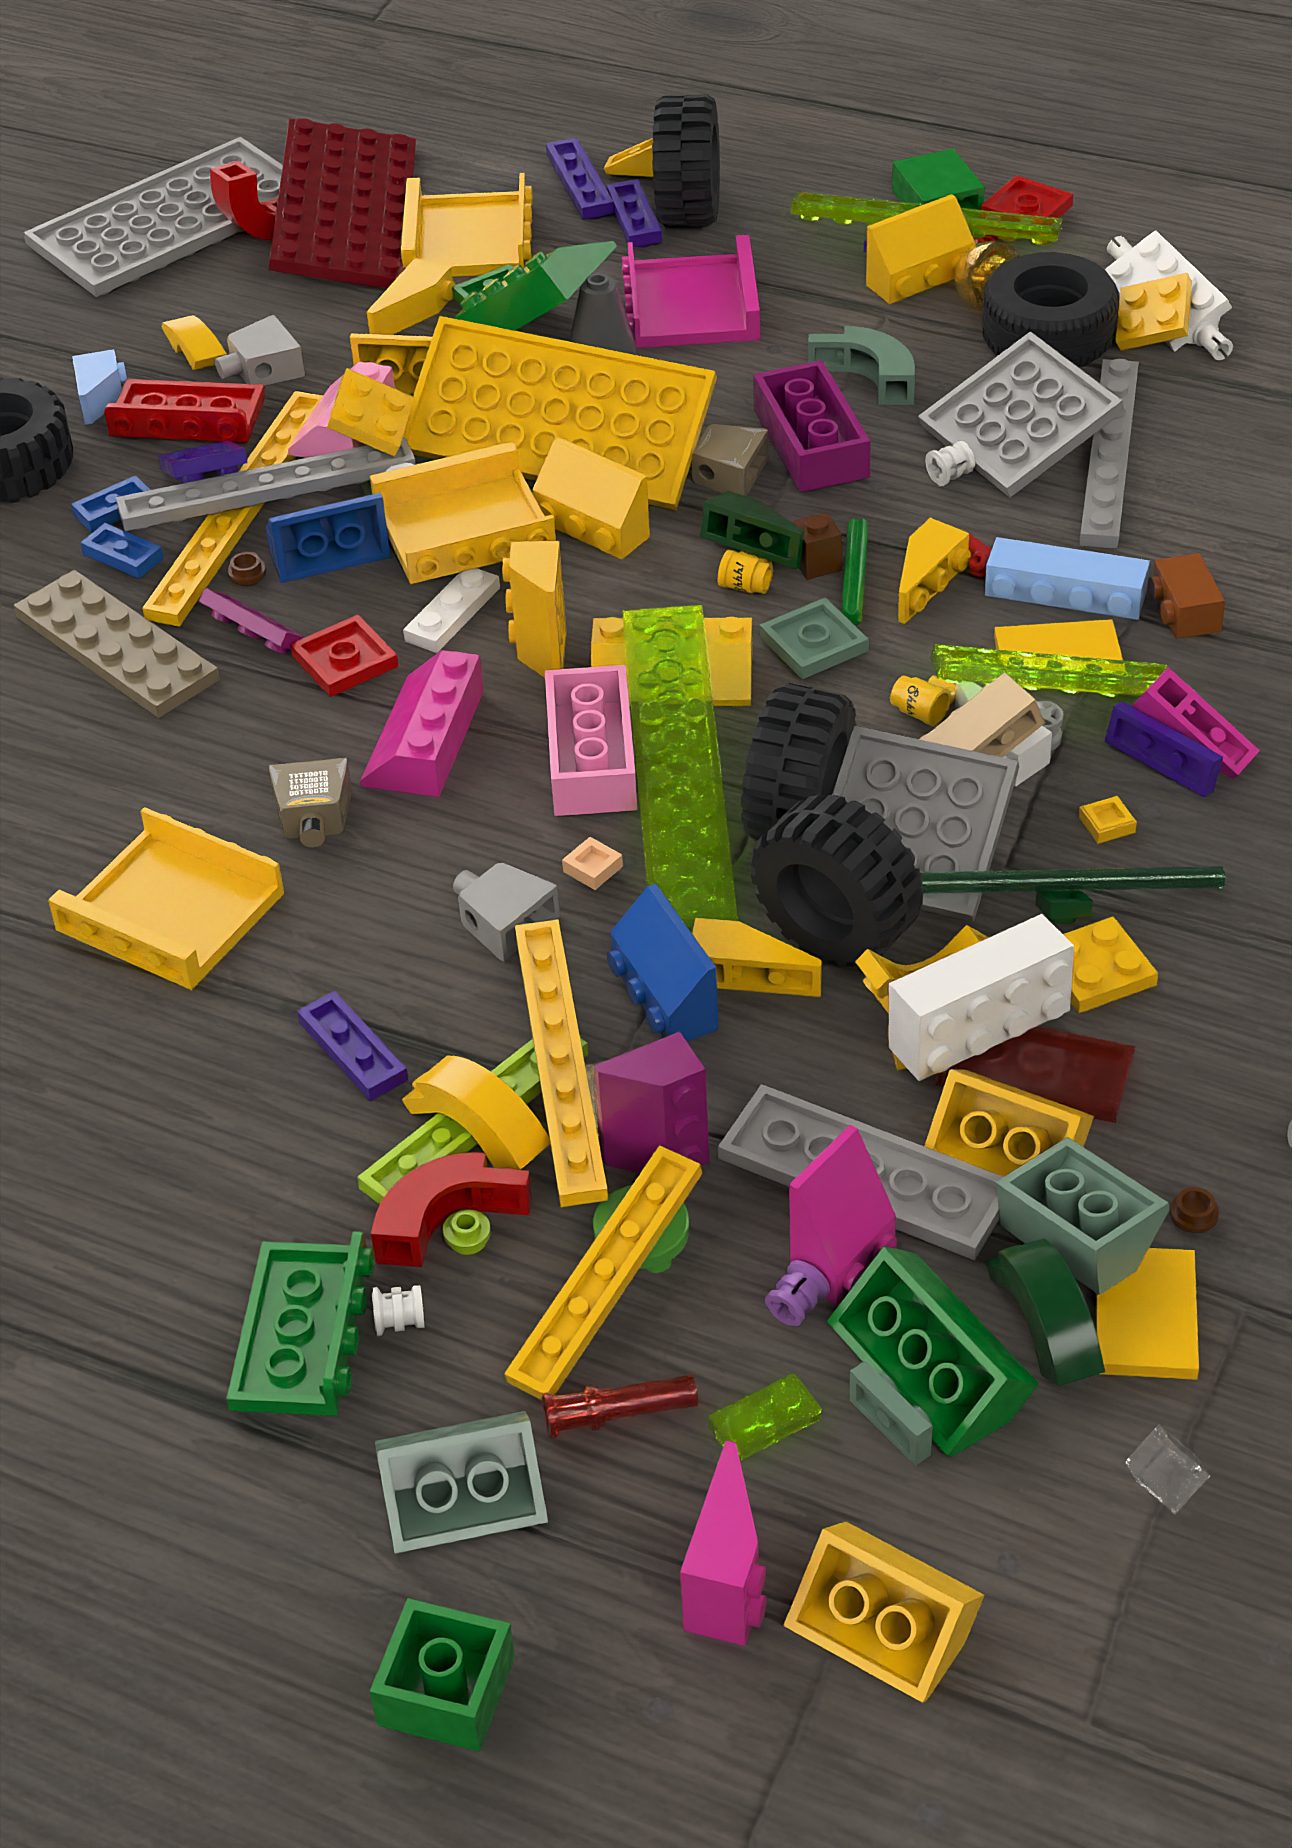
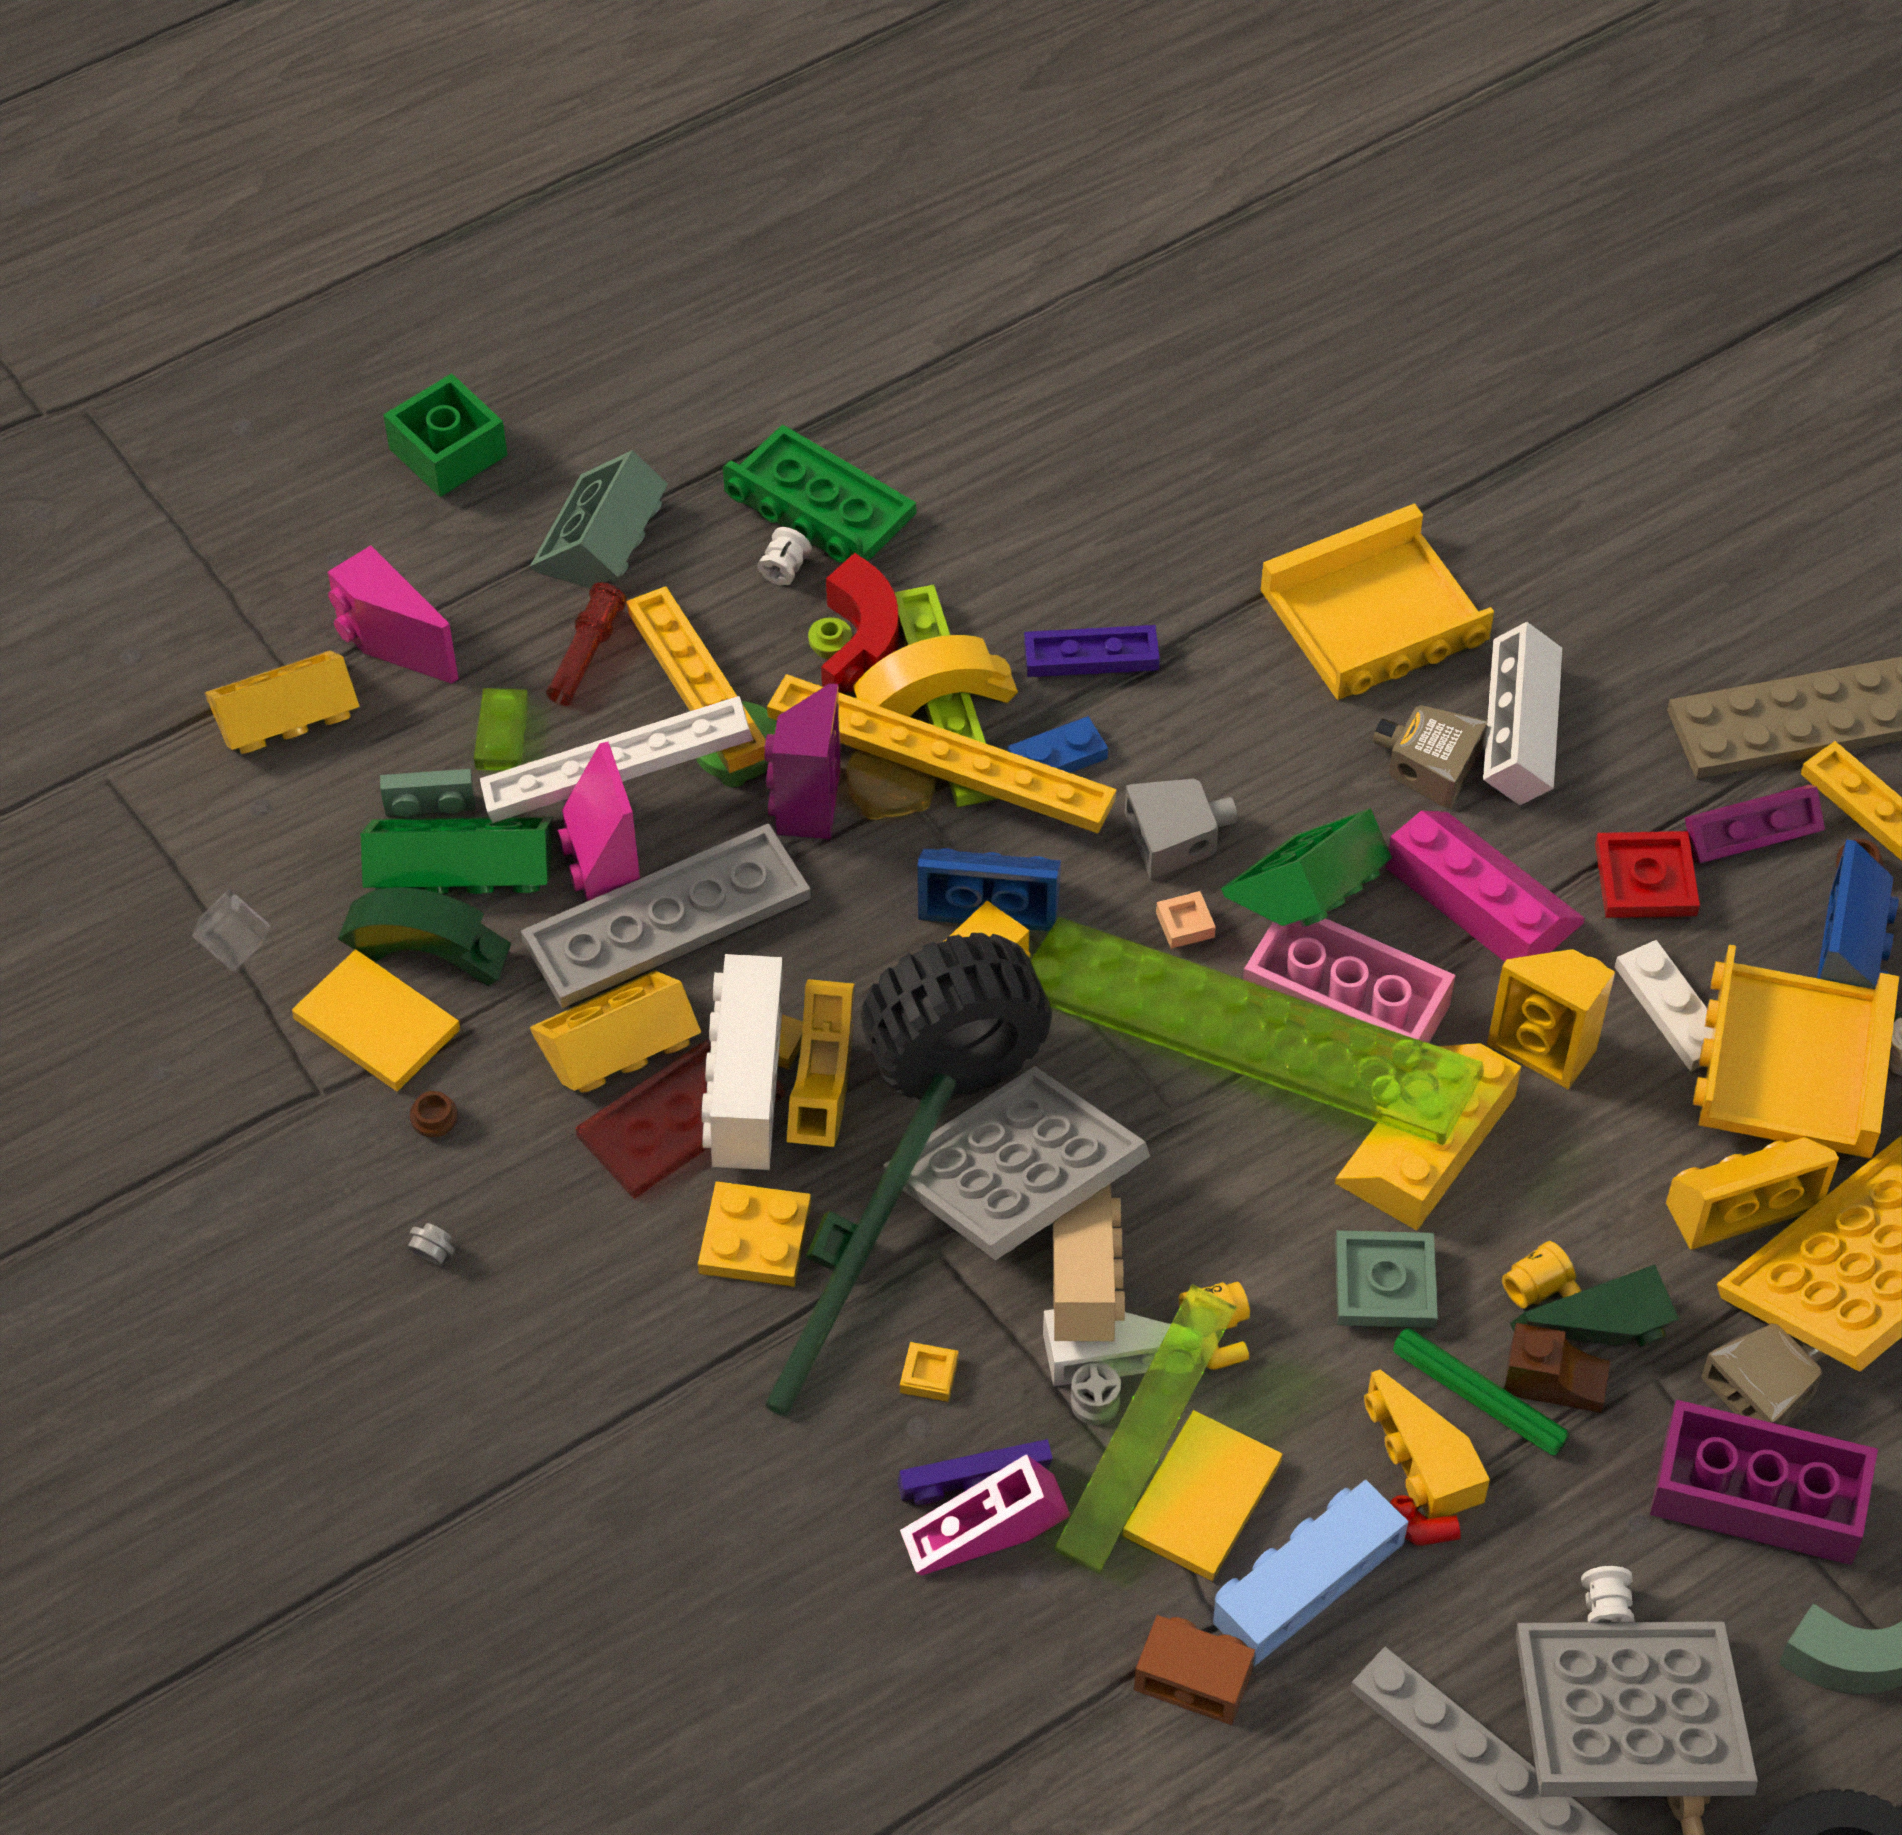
camera: 120 degrees right, 10 degrees up
black tyre [741,683,857,841] -> none
sand green slope [996,1137,1169,1295] -> none
none -> white plate [480,696,753,823]
none -> blue plate [1008,716,1108,773]
none -> green slope [1221,808,1392,927]
none -> white brick [1483,622,1562,805]

